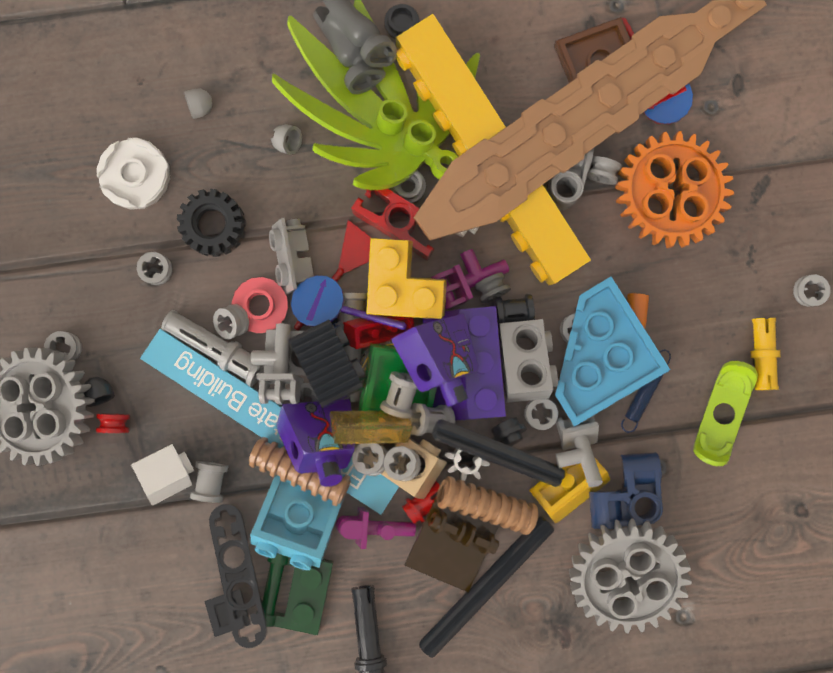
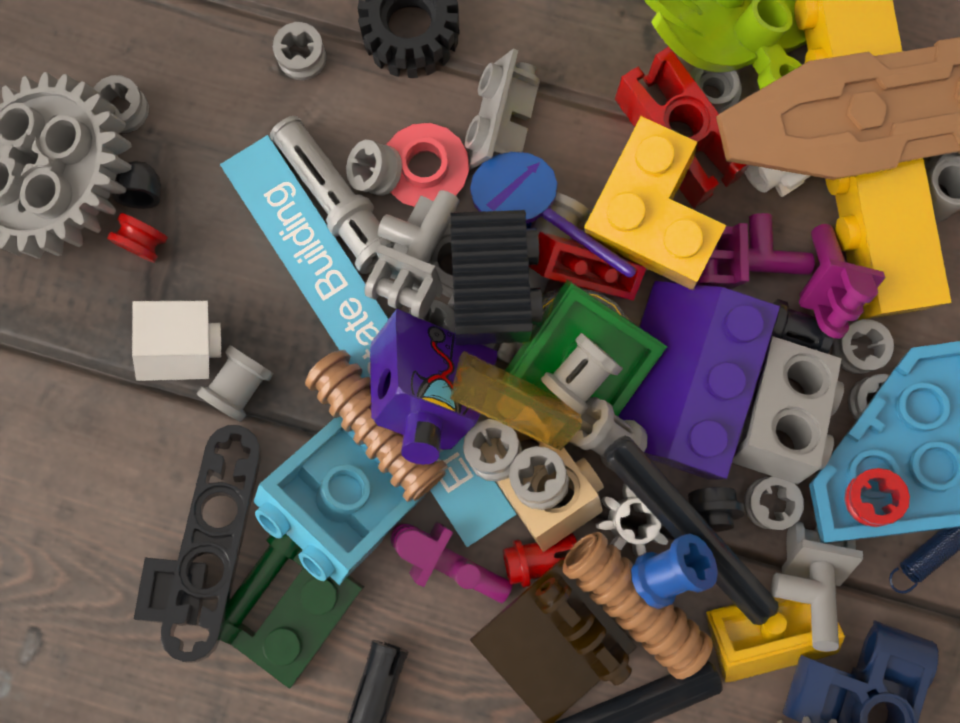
camera: 30 degrees right, 5 degrees down
red piece [294,220,371,331] -> none
dark purple torso [392,313,478,407] -> none
dark grey bush [474,272,511,303] -> none
none -> blue bush [631,534,718,609]
none -> magenta arm [799,224,886,339]
none -> light grey bush [832,319,894,374]
none -> red bush [844,468,910,527]

